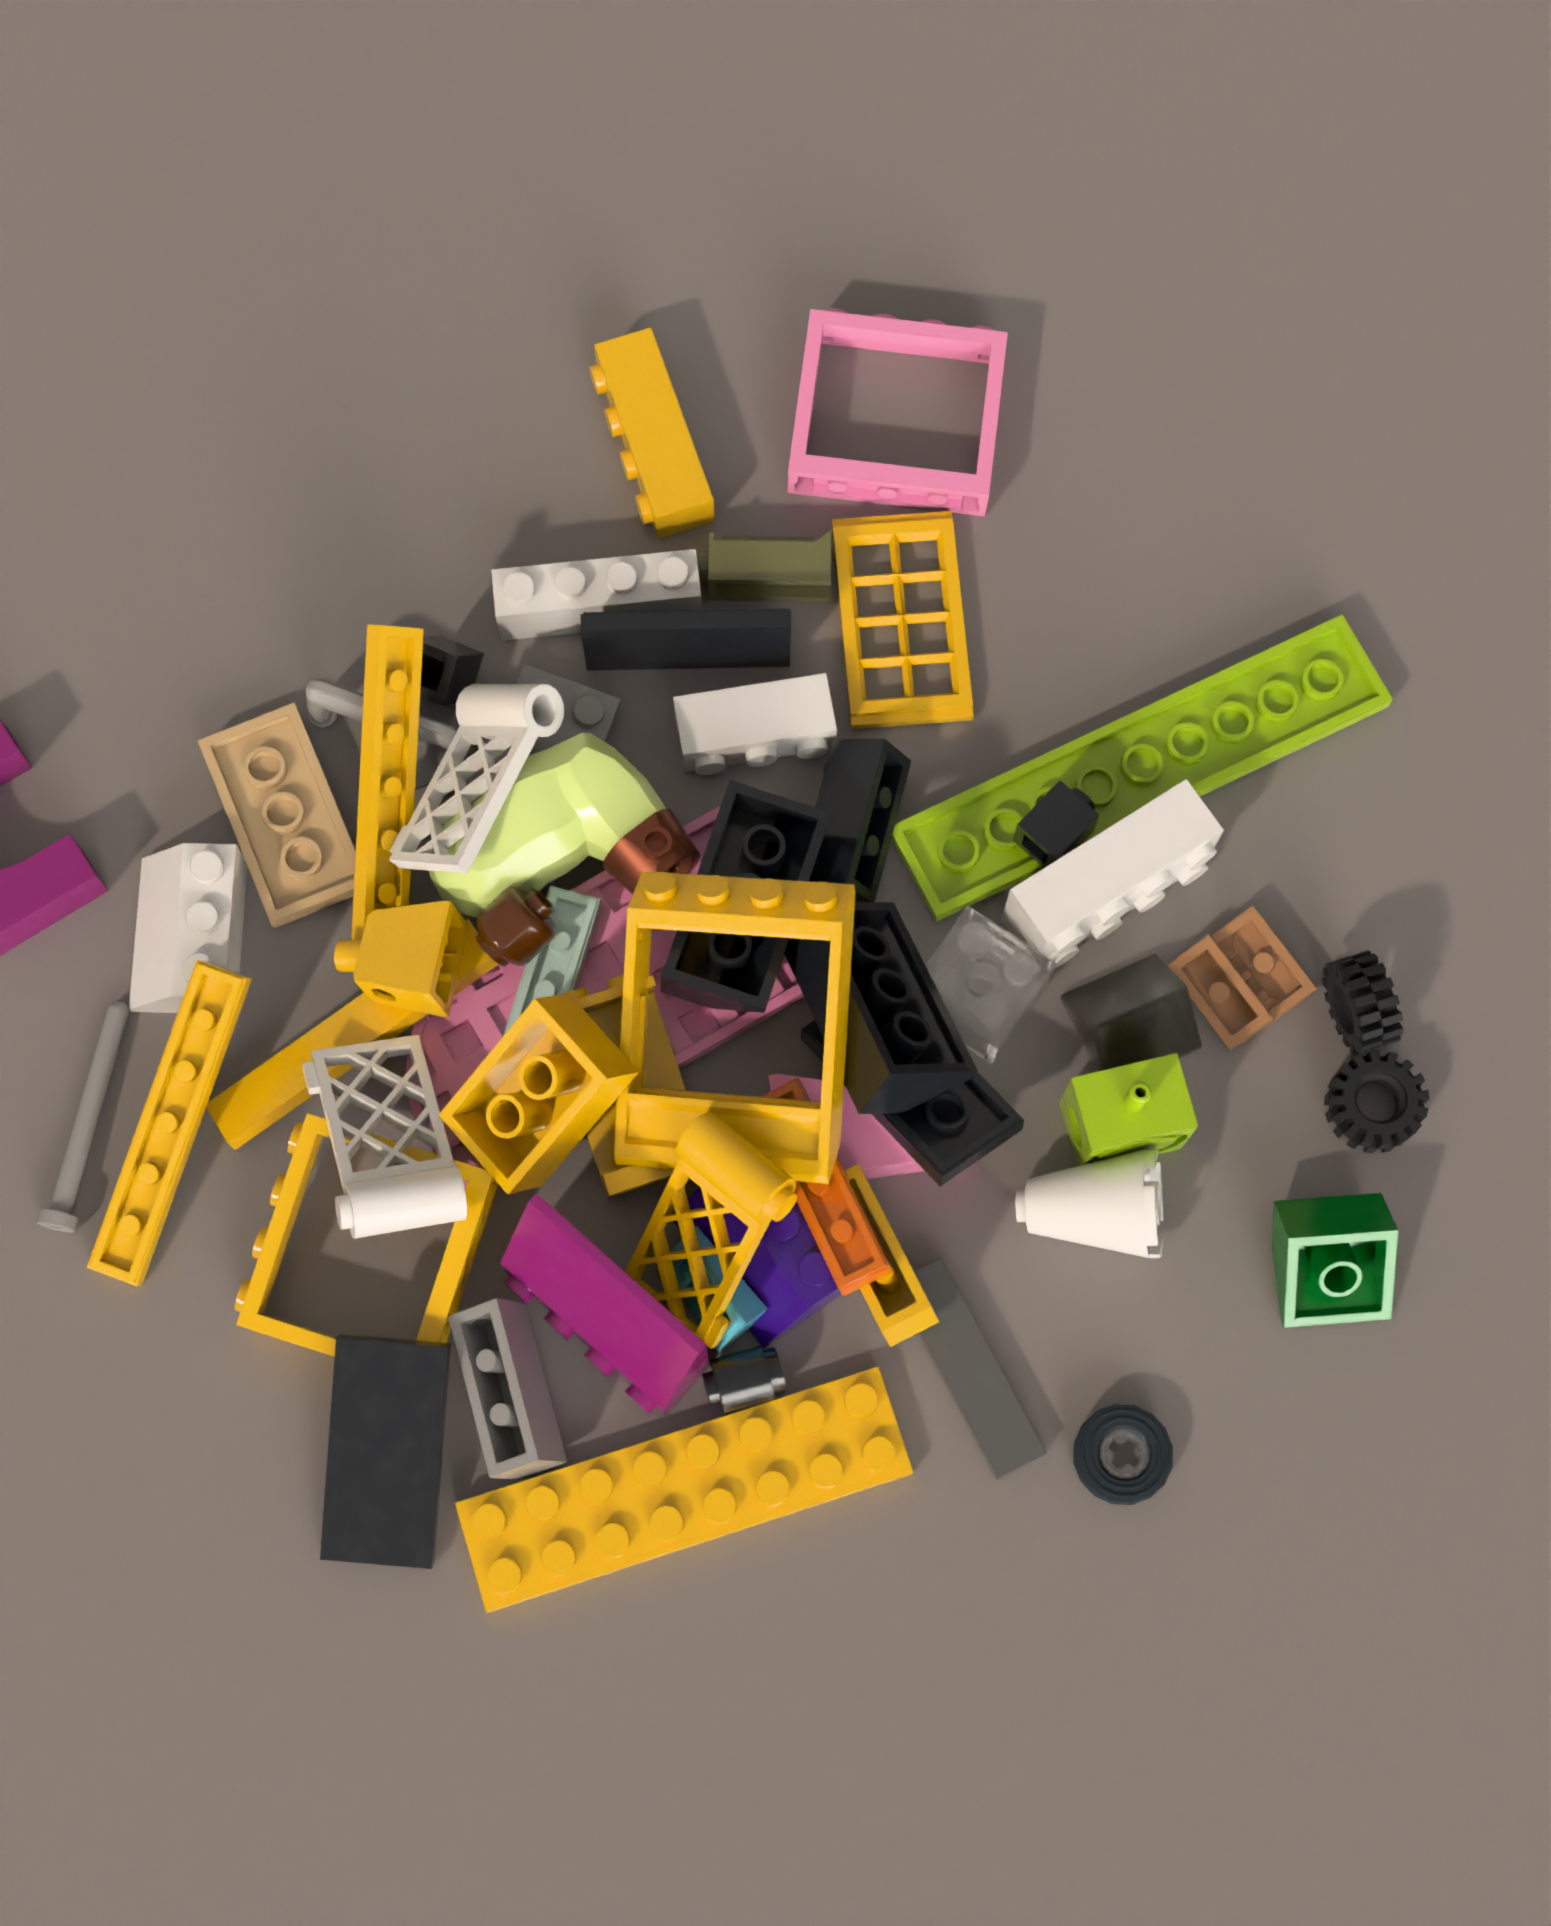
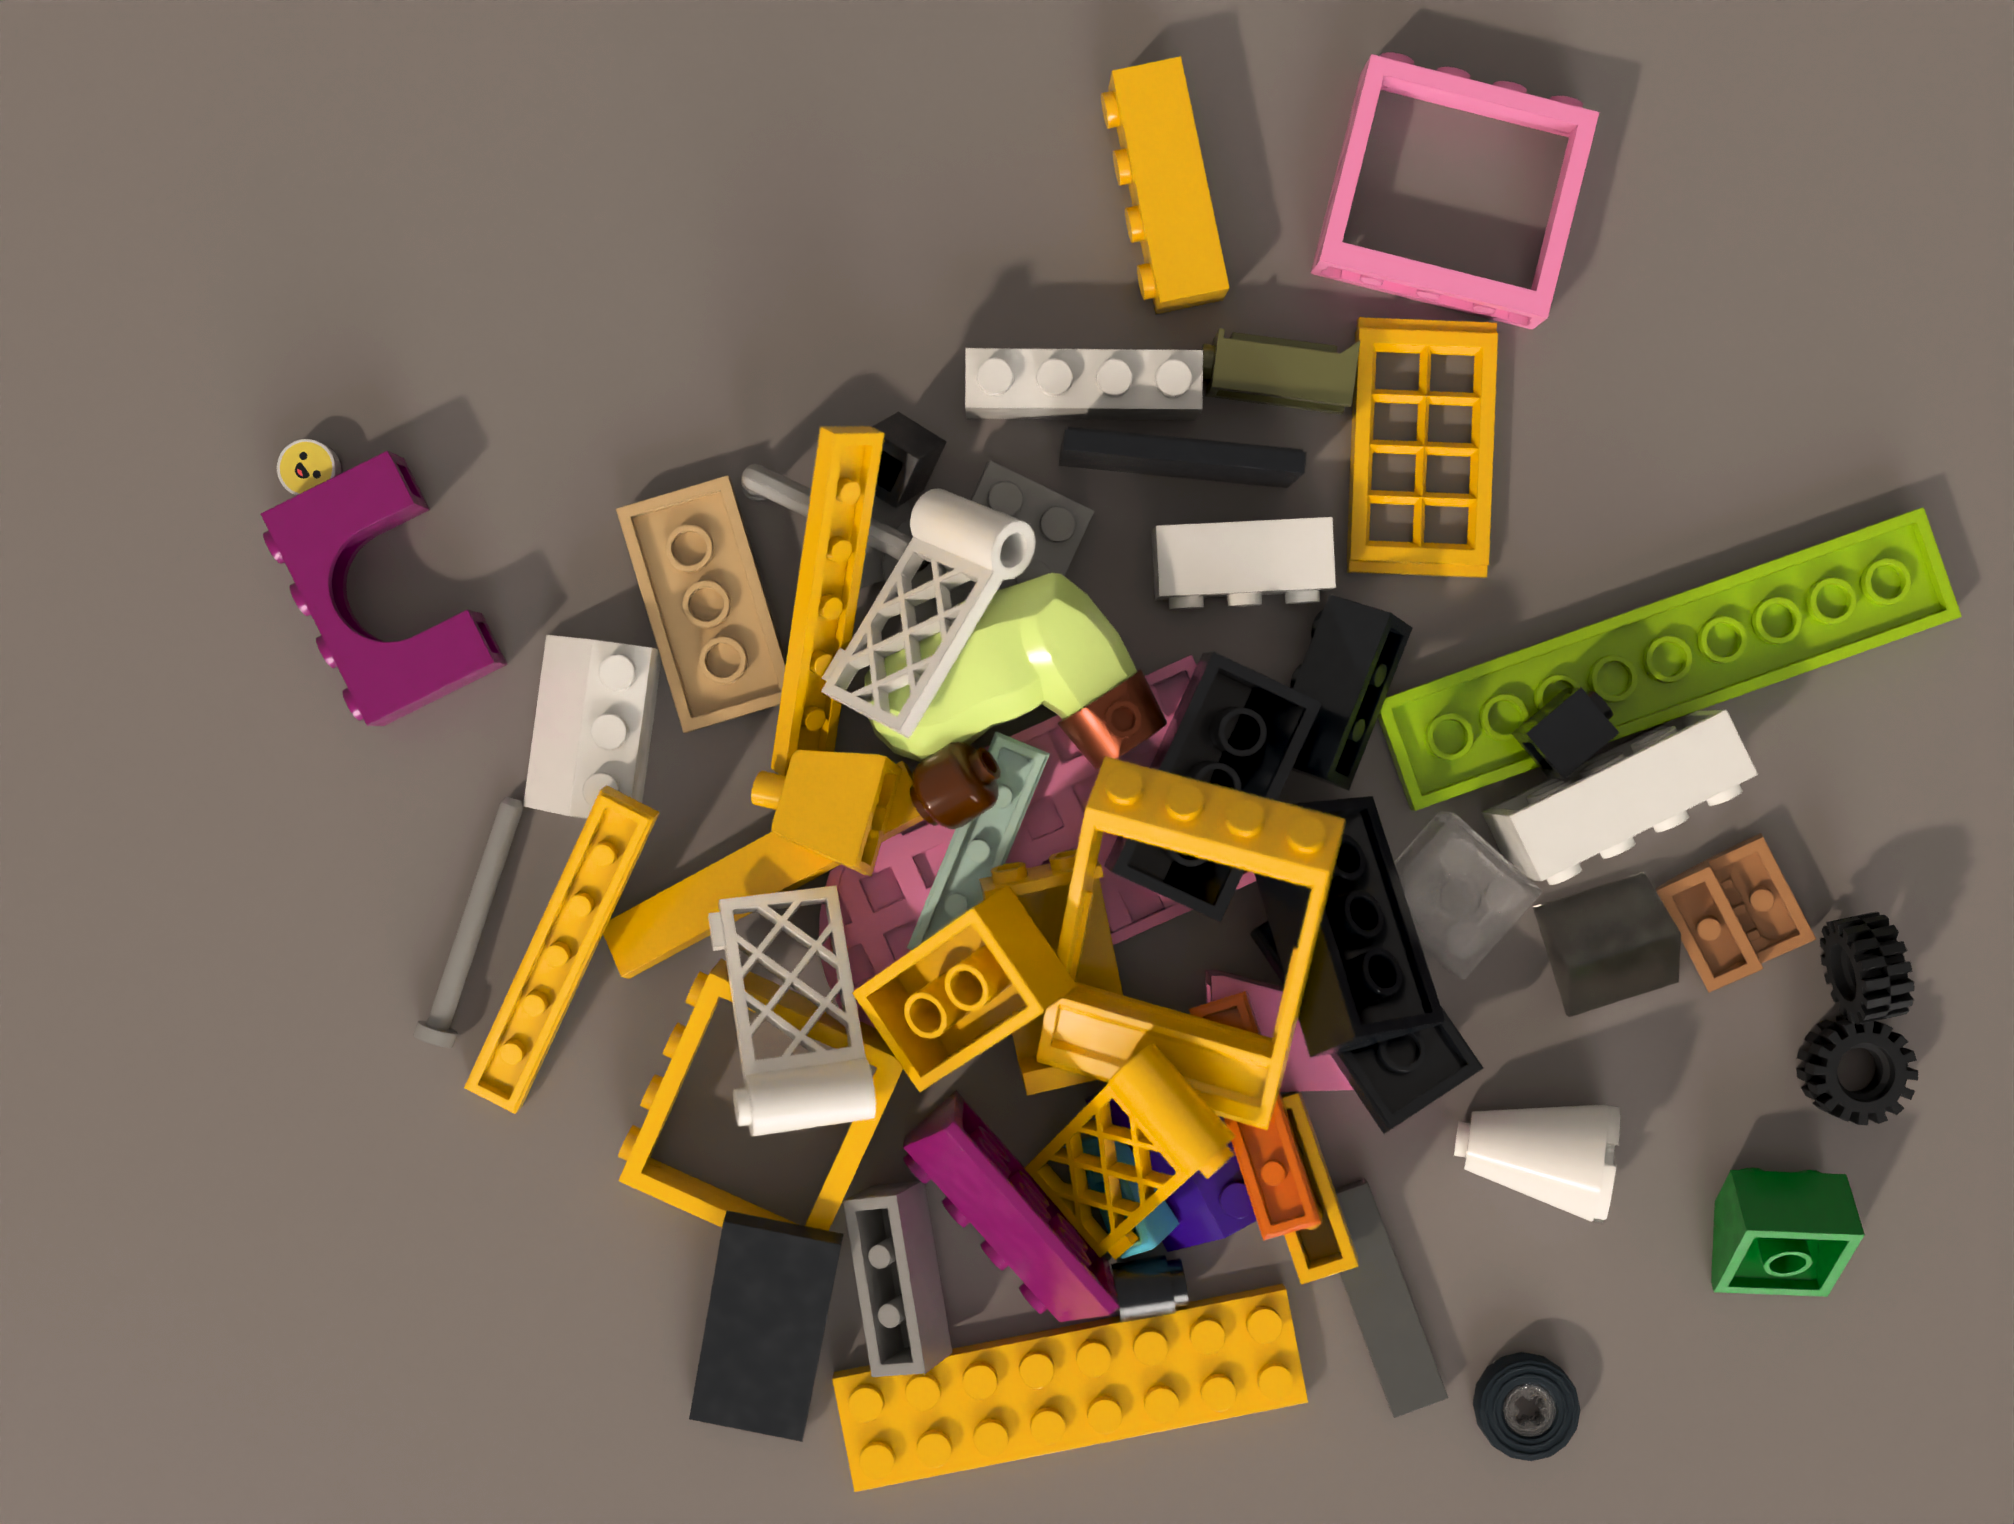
camera: 10 degrees right, 15 degrees up
lime piece [1059,1053,1198,1166] -> none

